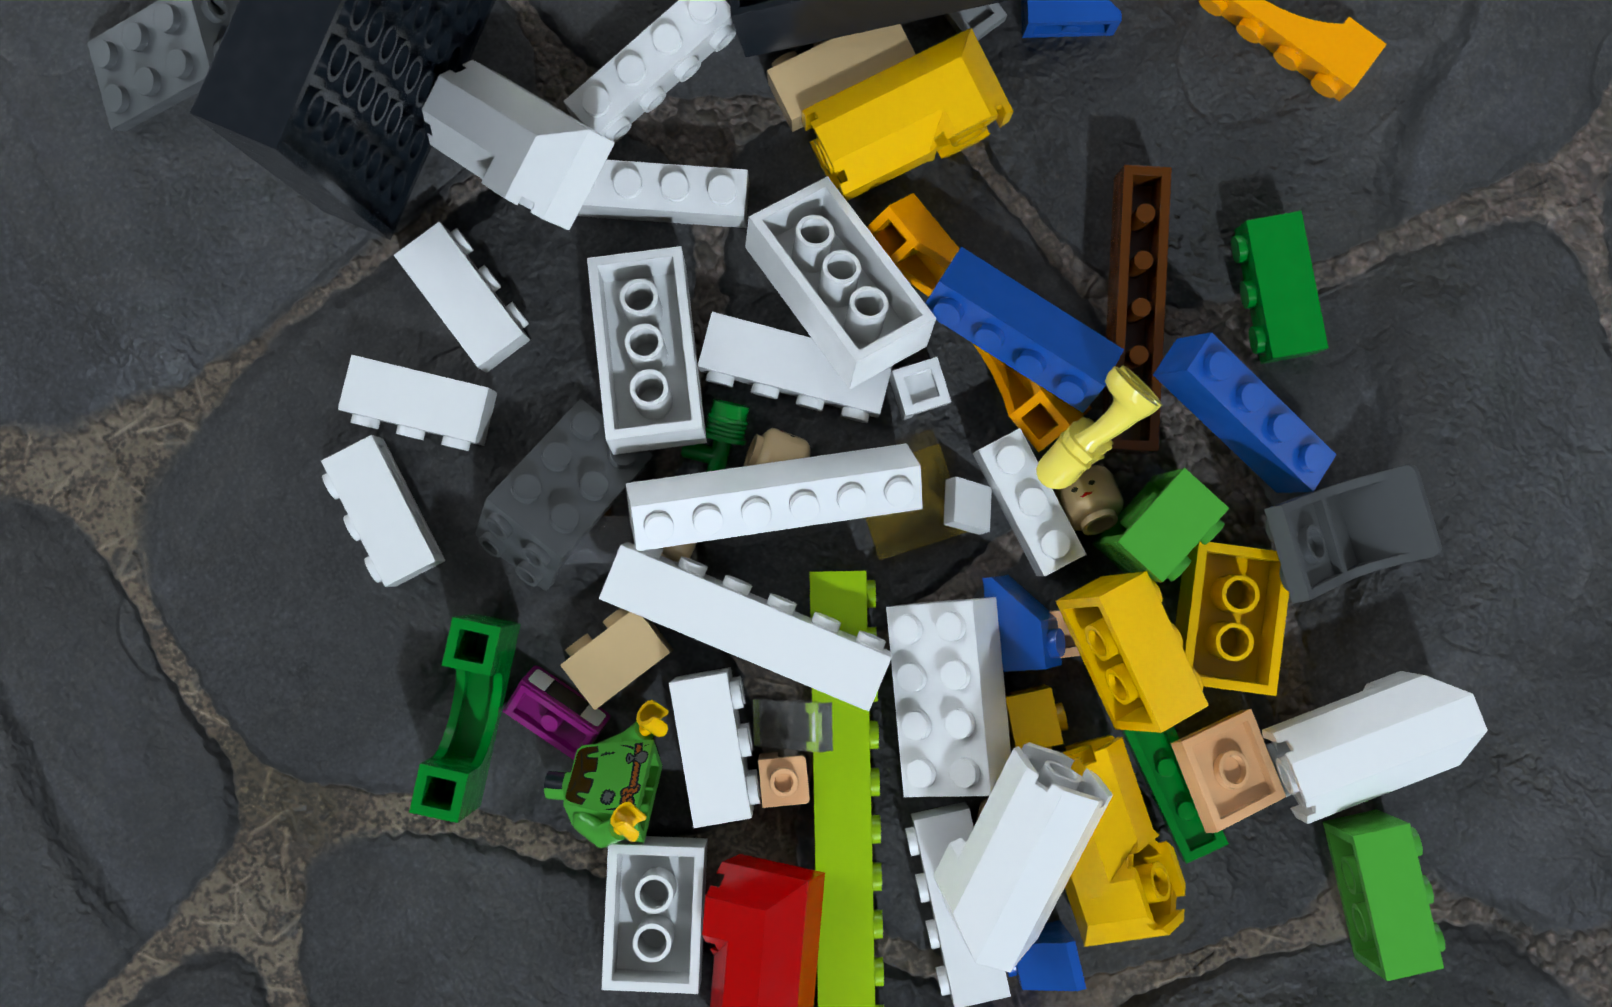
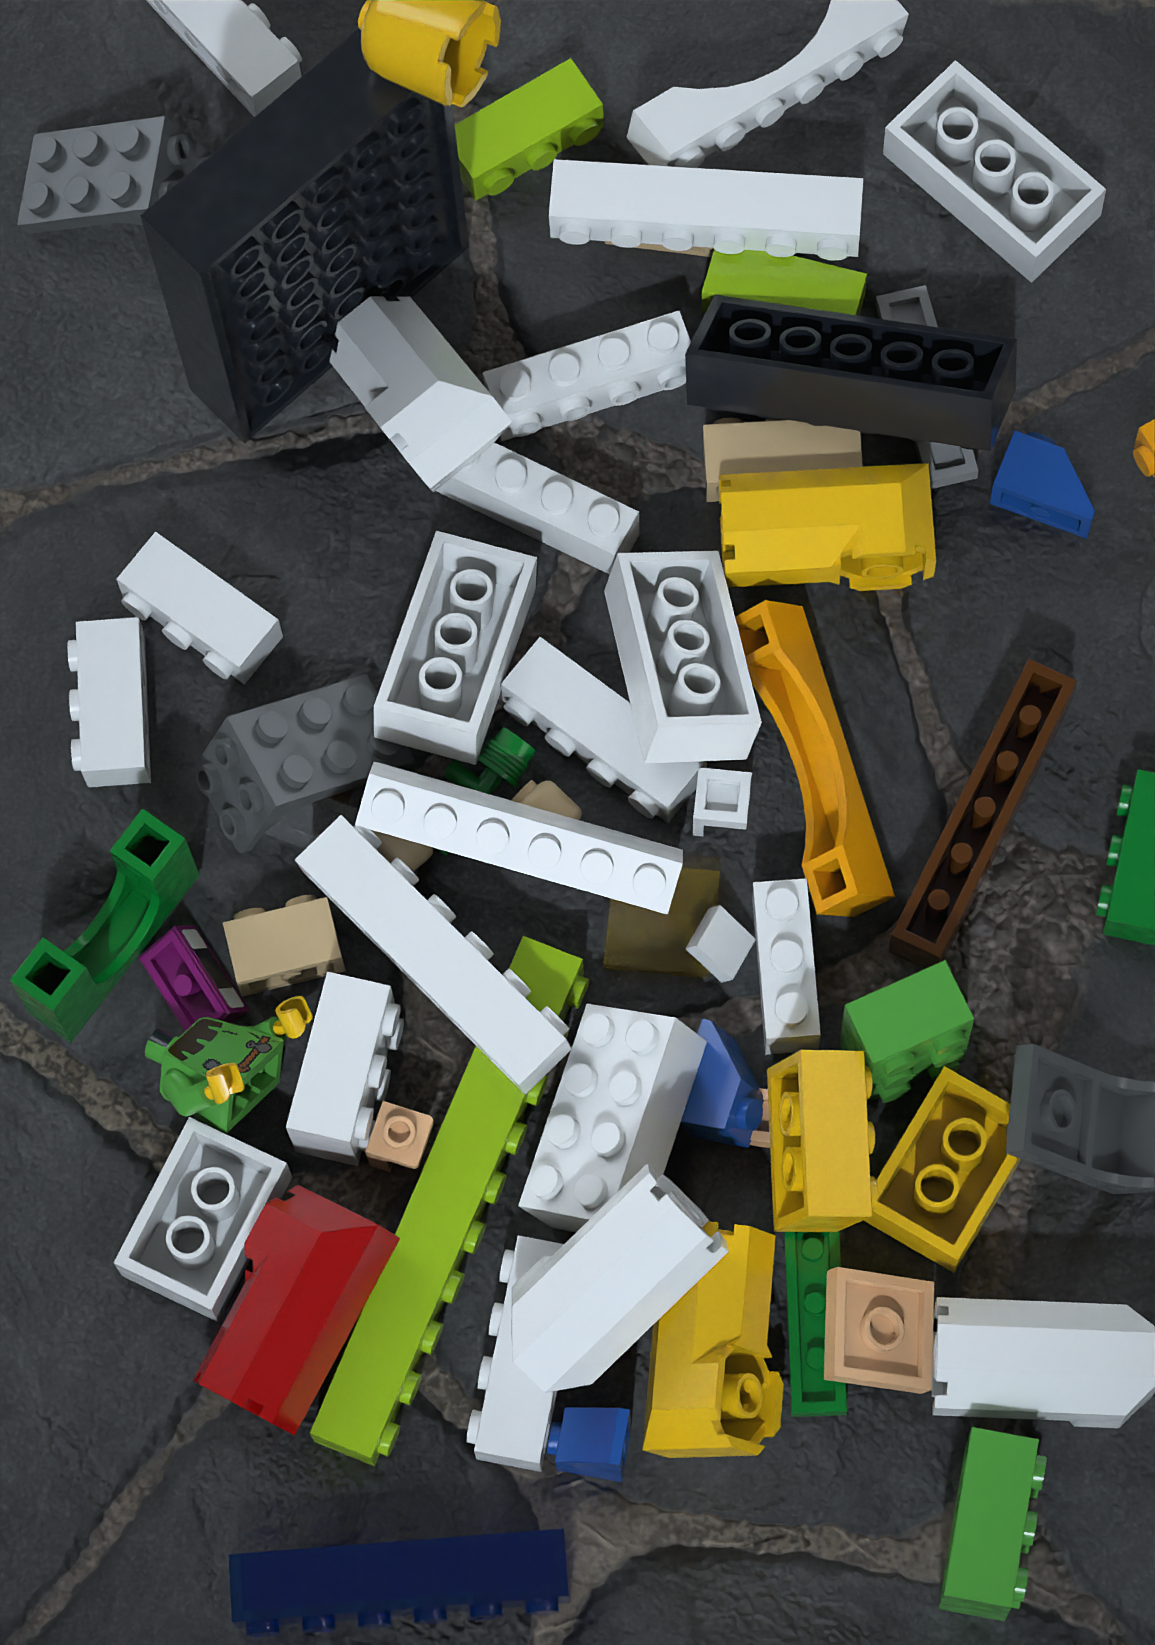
camera: 30 degrees right, 15 degrees down
white brick [394,222,531,373] -> none
clear tile [753,698,833,752] -> none
blue brick [925,247,1124,413] -> none
yellow brick [1005,684,1068,750] -> none
light yellow piece [1036,365,1162,489] -> none
tan head [1055,465,1124,535] -> none
blue brick [1153,332,1337,493] -> none

